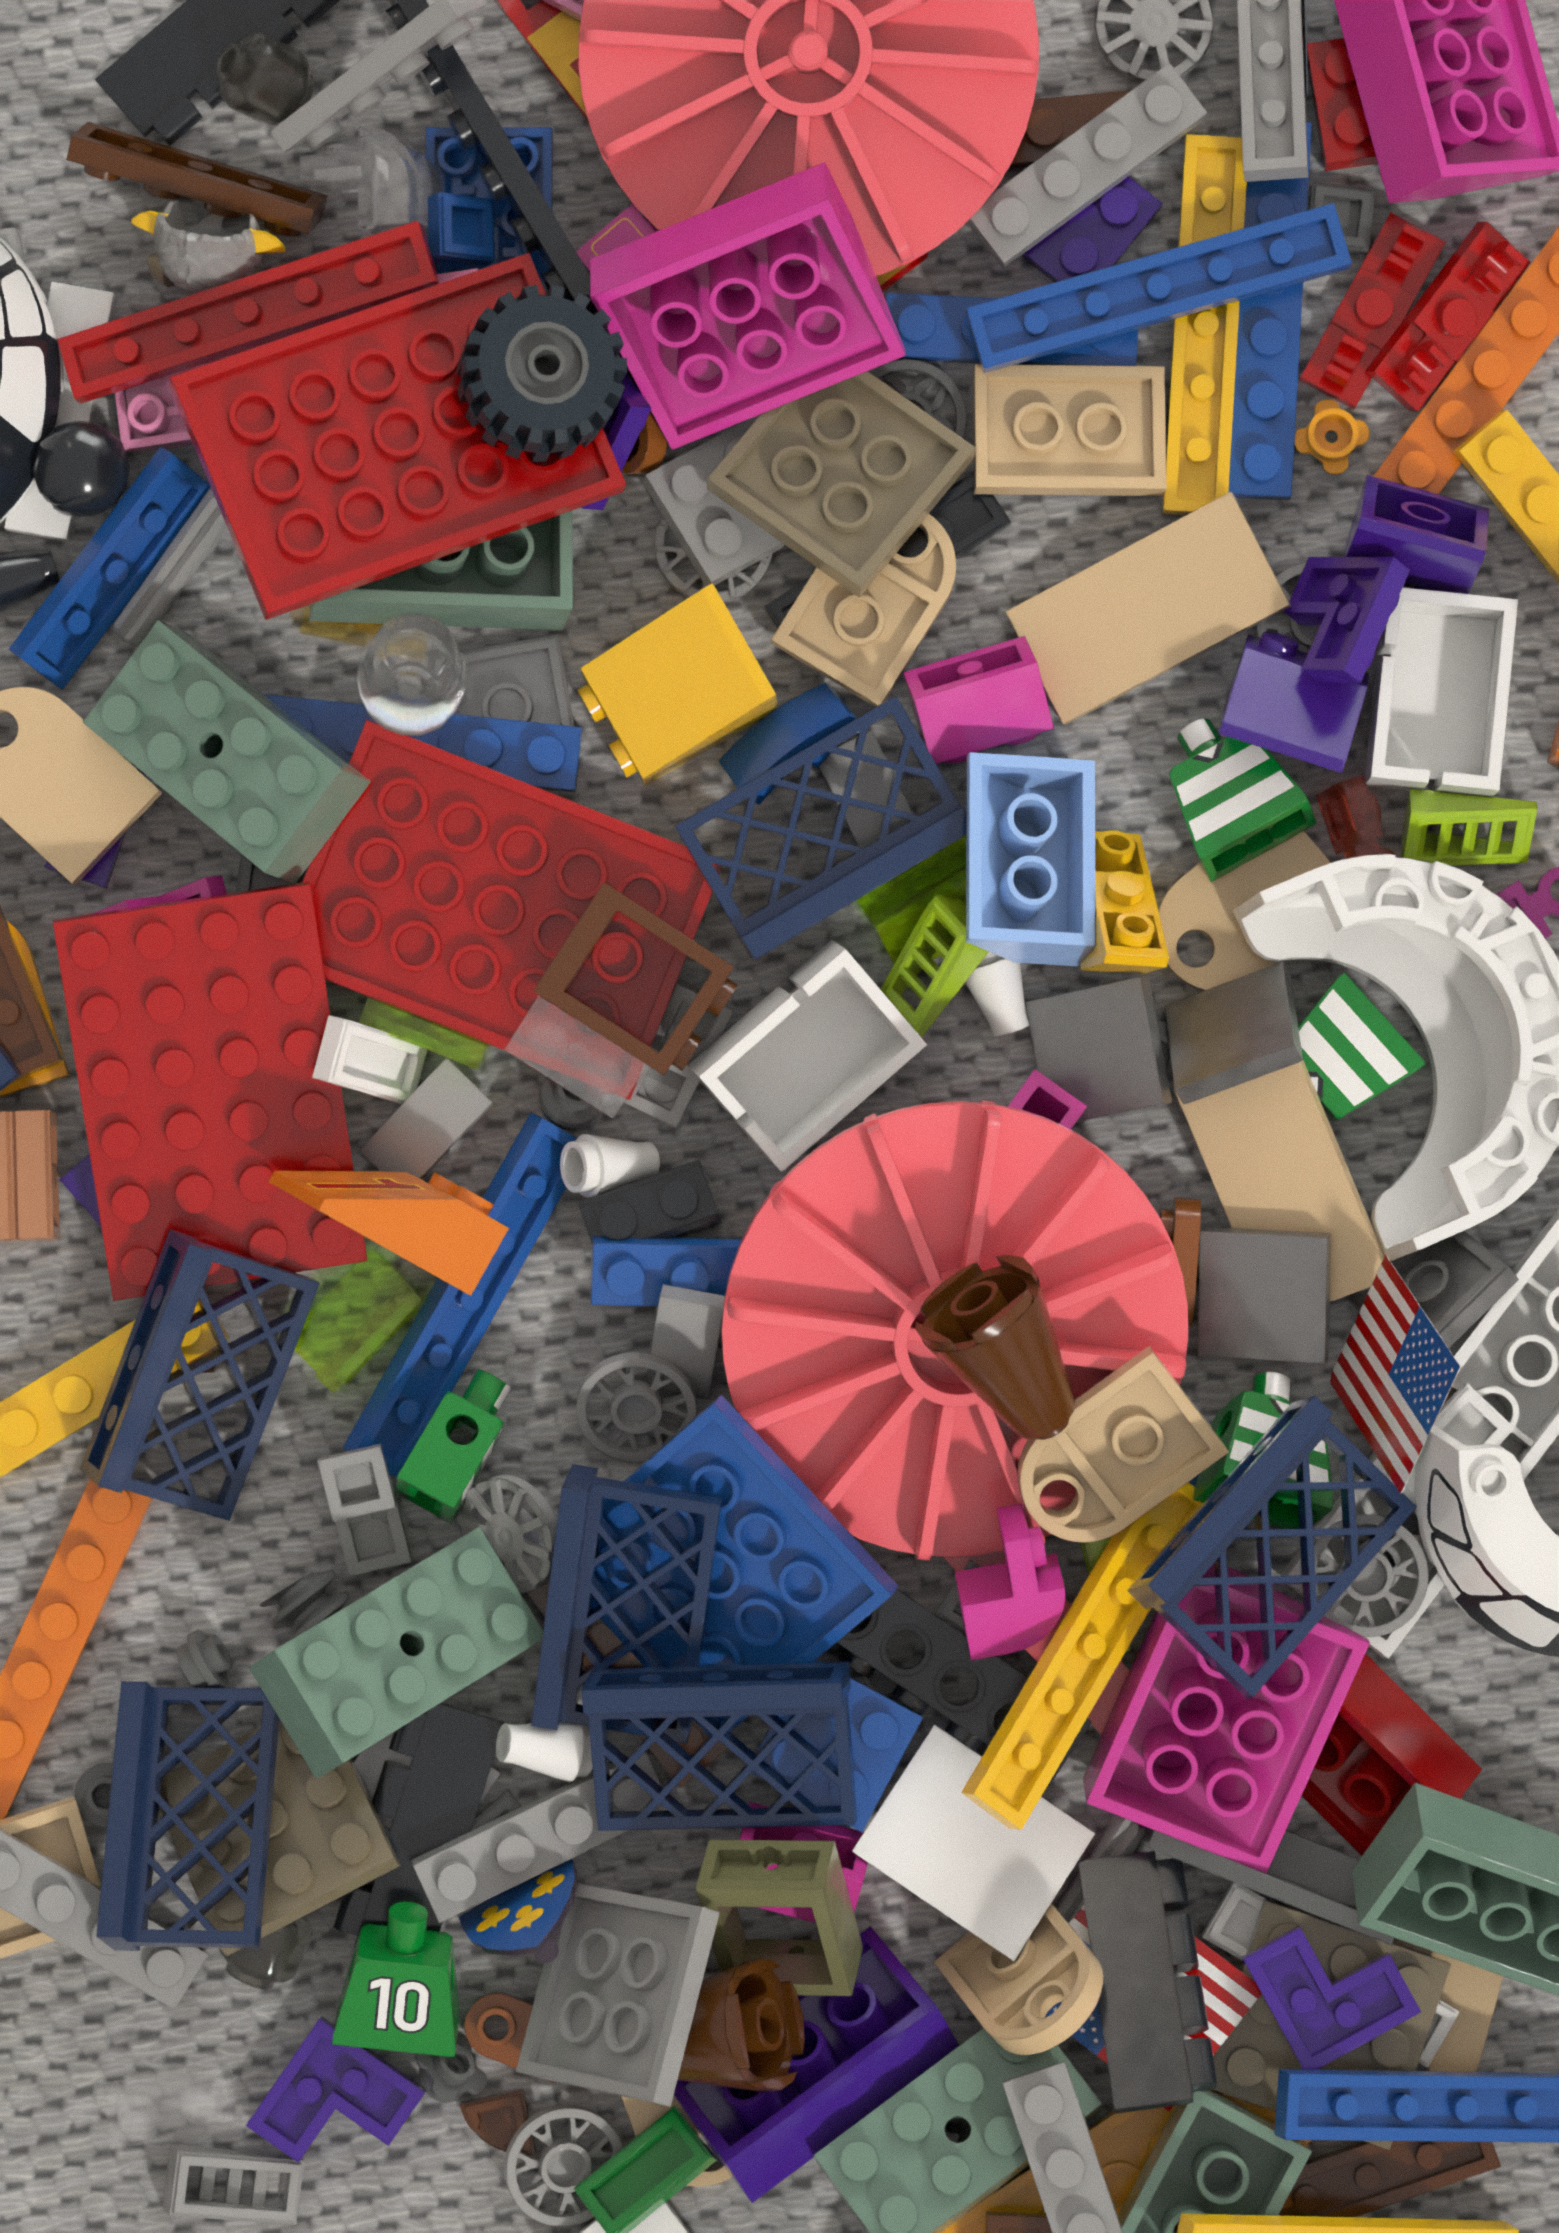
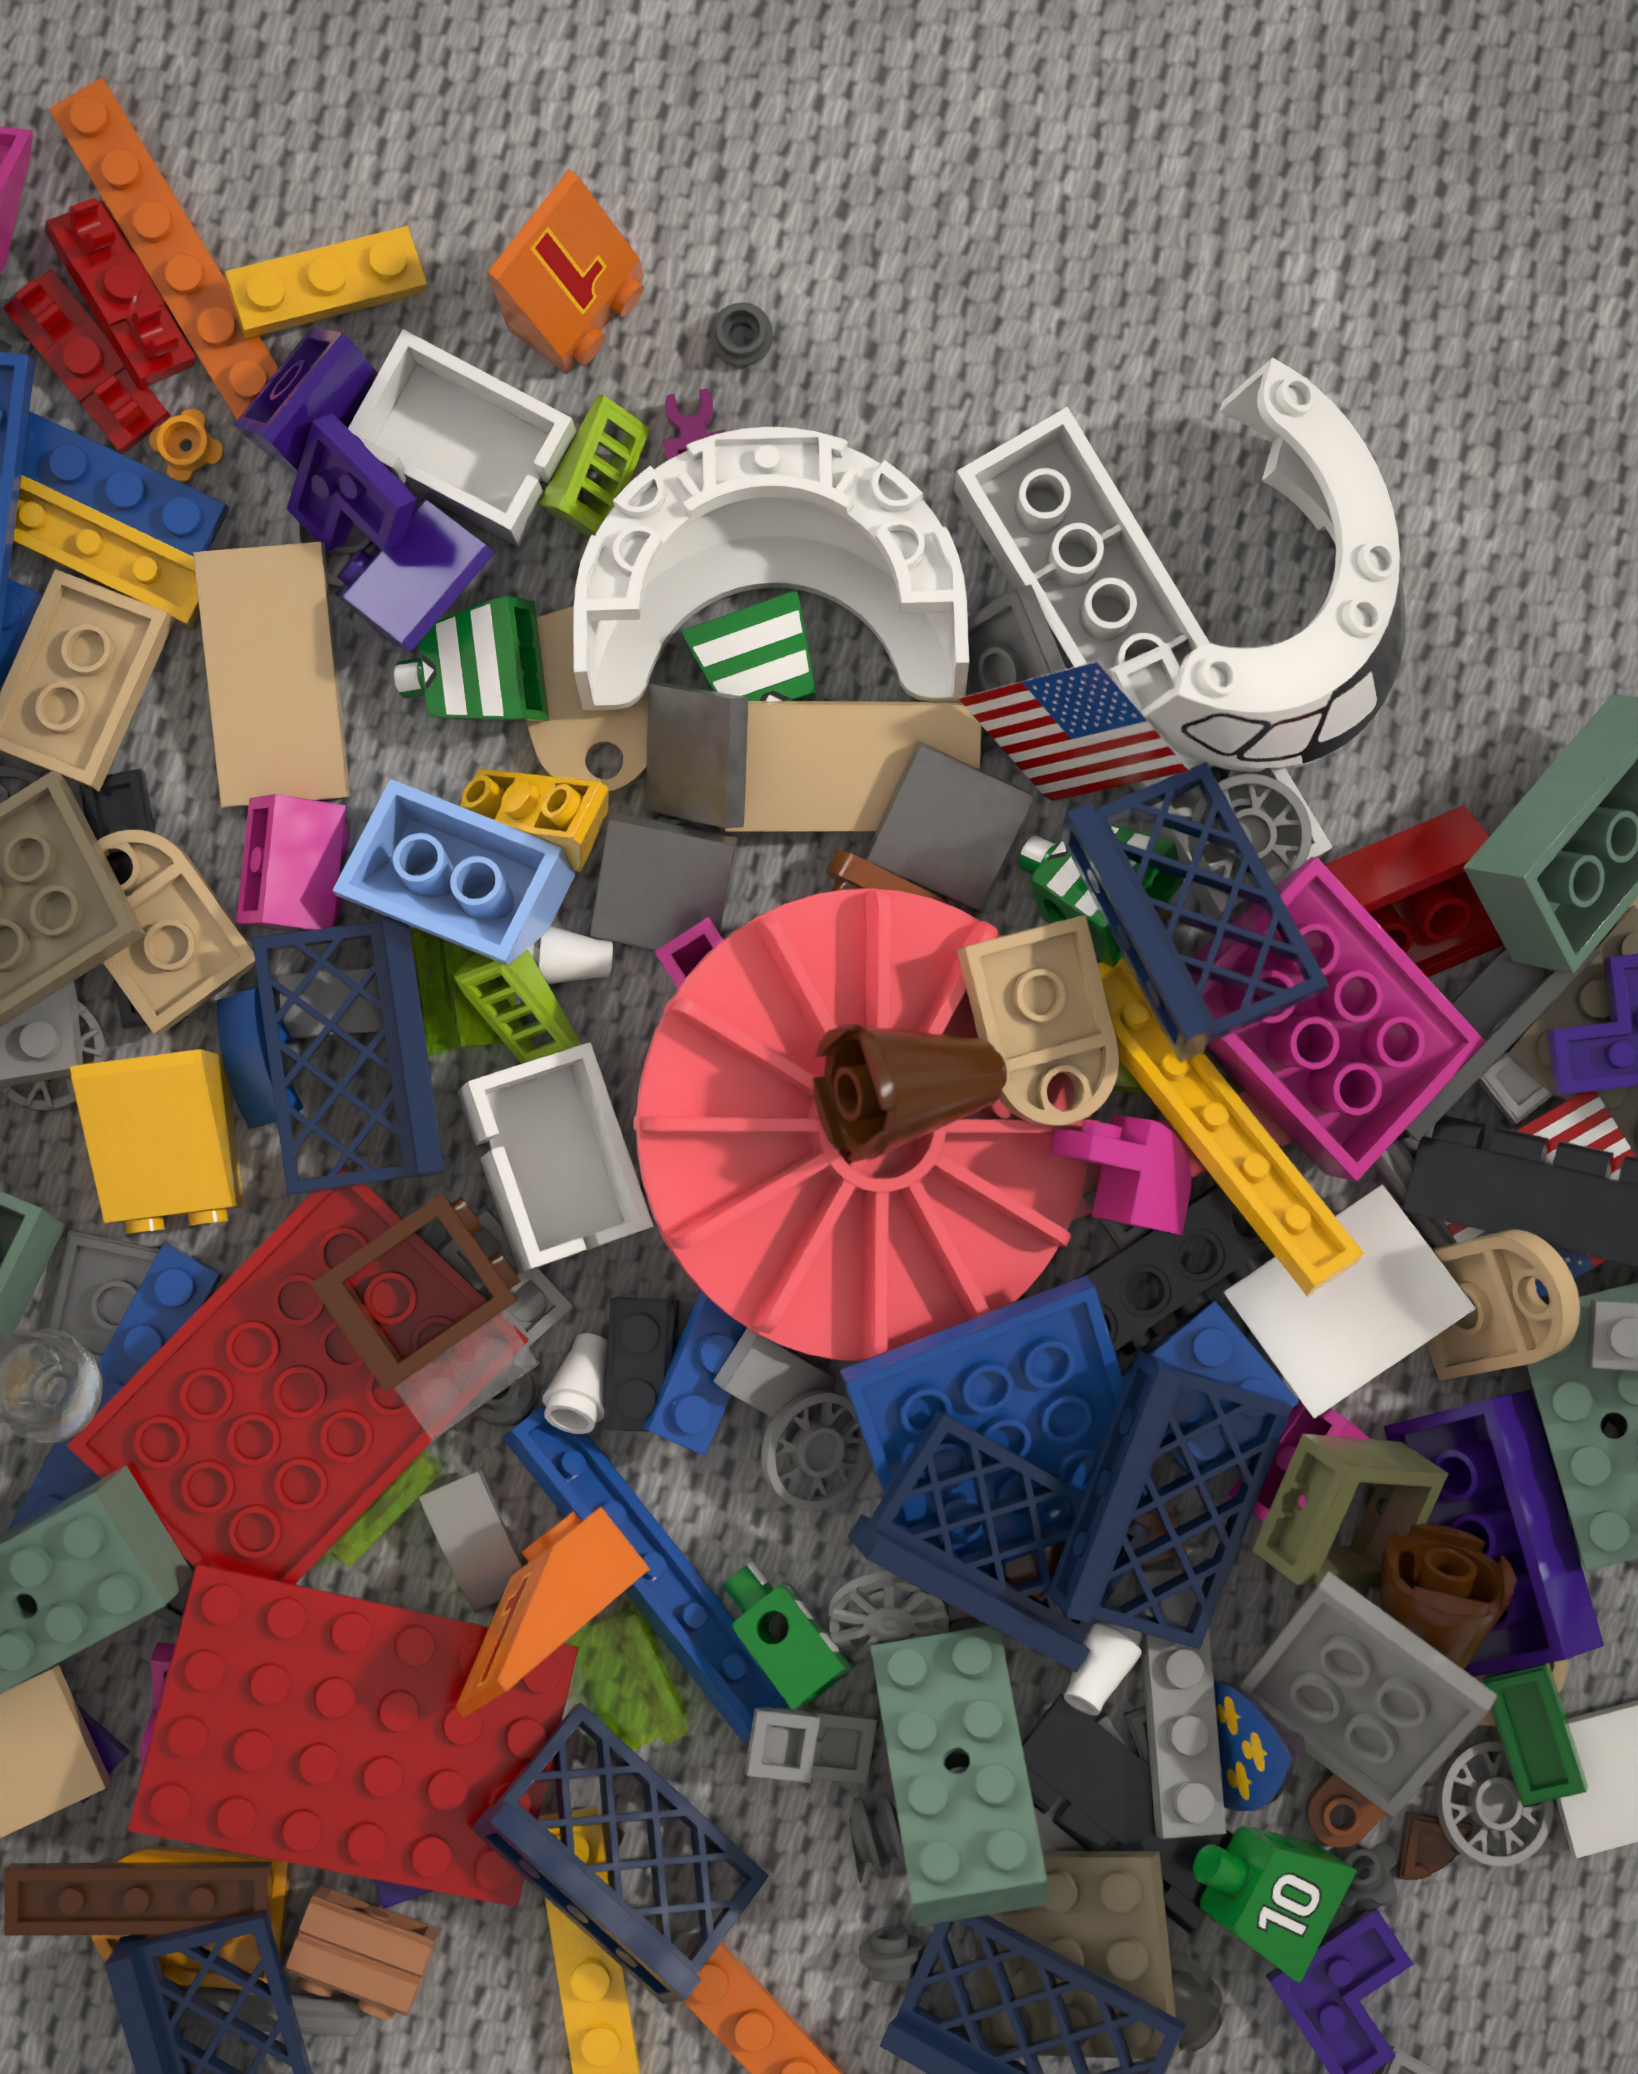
camera: 70 degrees left, 0 degrees up
white tile [312,1015,428,1105] -> none
clear red plate [1316,775,1398,859] -> none

